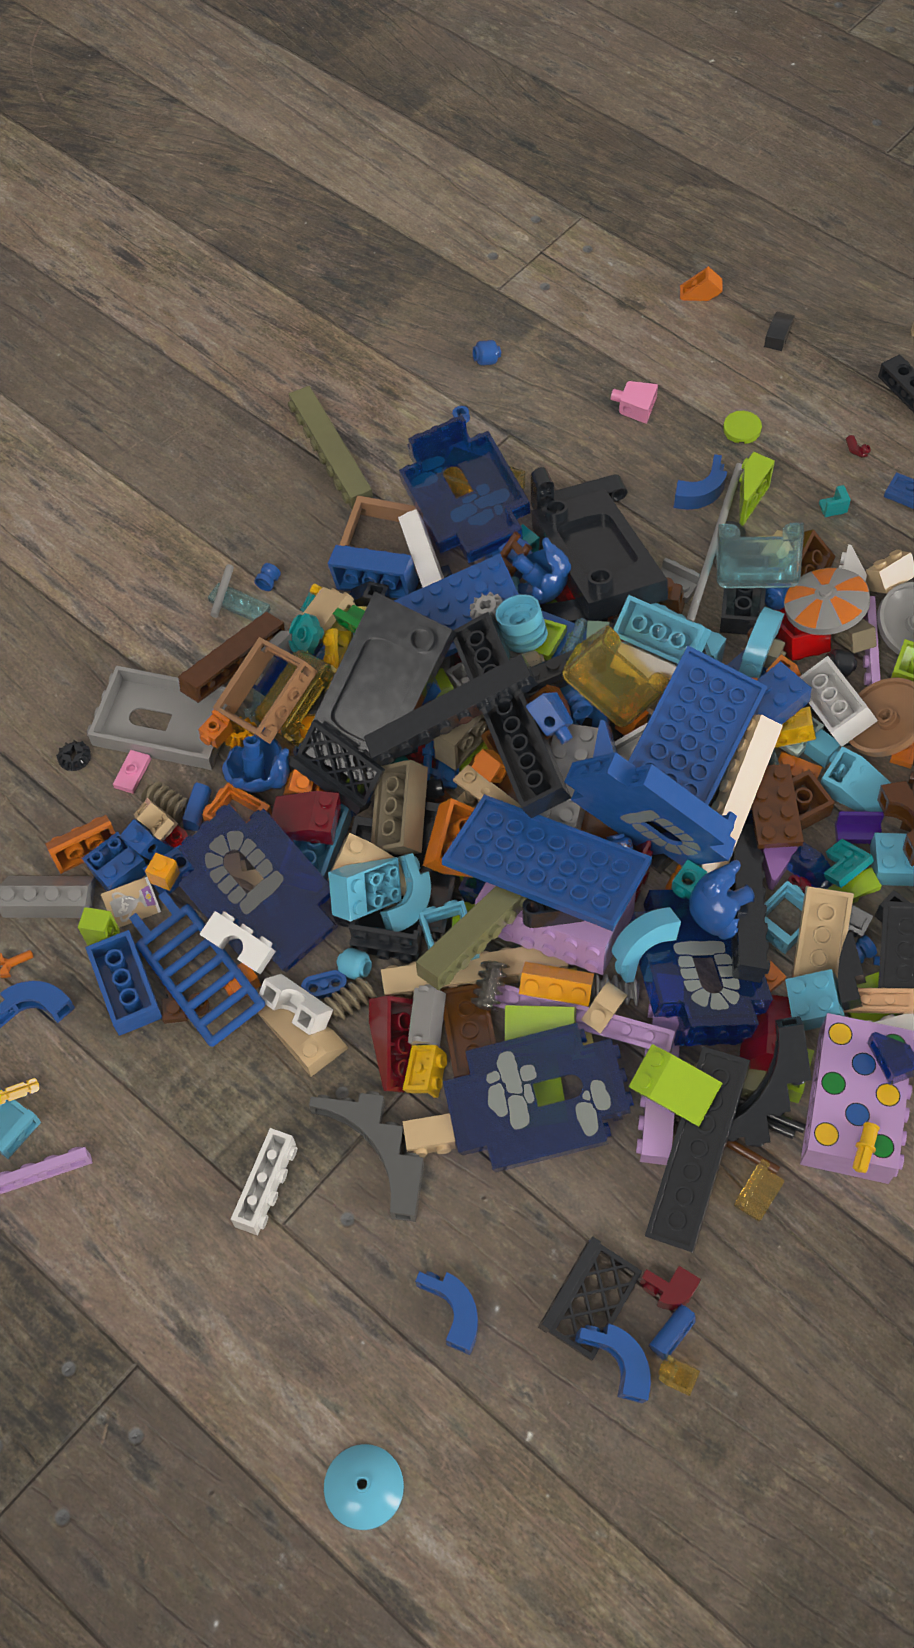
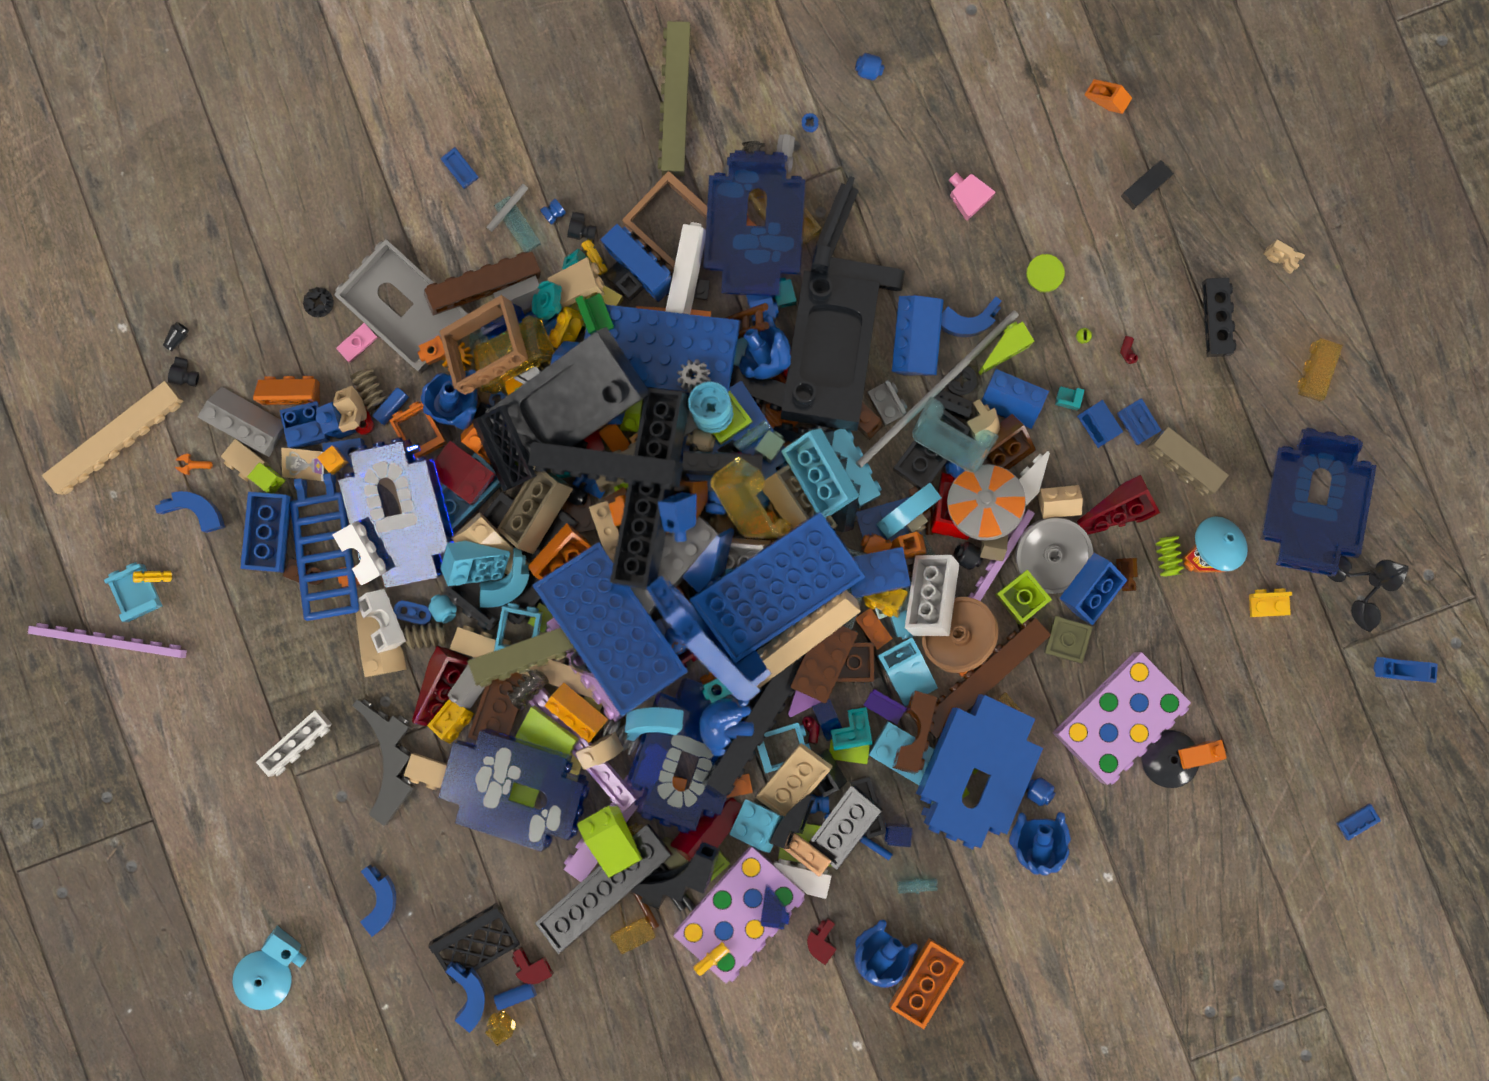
camera: 25 degrees right, 25 degrees up
none -> tan brick [221,439,269,482]
none -> medium azure torso [261,926,307,967]
none -> blue tile [440,147,479,189]
none -> black piece [567,212,597,241]
none -> black fence [813,176,859,257]
none -> blue slope [892,295,943,376]
none -> blue slope [981,369,1049,429]
none -> lime hinge [1076,328,1092,344]
none -> blue brick [1077,400,1123,448]

